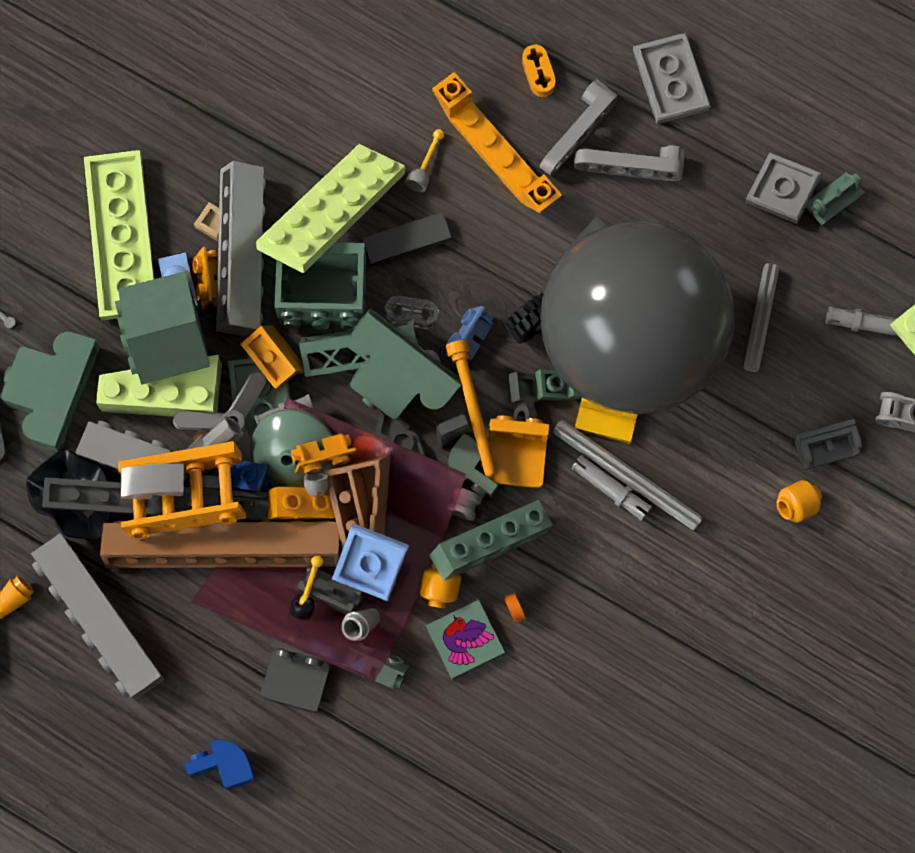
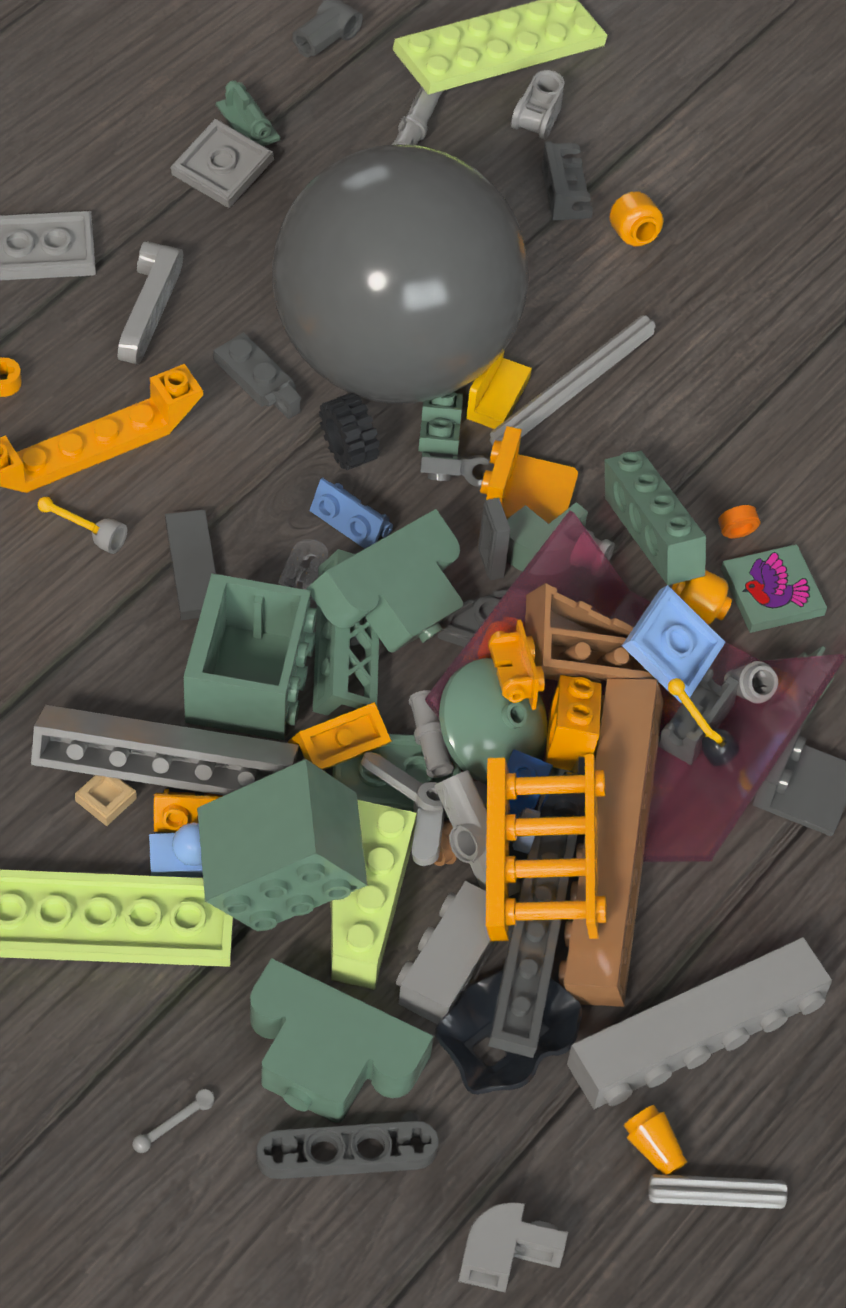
camera: 85 degrees left, 20 degrees down
light grey slope [121,464,184,499] -> none
yellowish green plate [256,144,405,273] -> none
light grey hinge [304,472,328,497] -> none
light orange piece [446,340,496,477] -> none
light grey beam [540,79,619,176] -> none
light grey pin [571,454,652,521] -> none

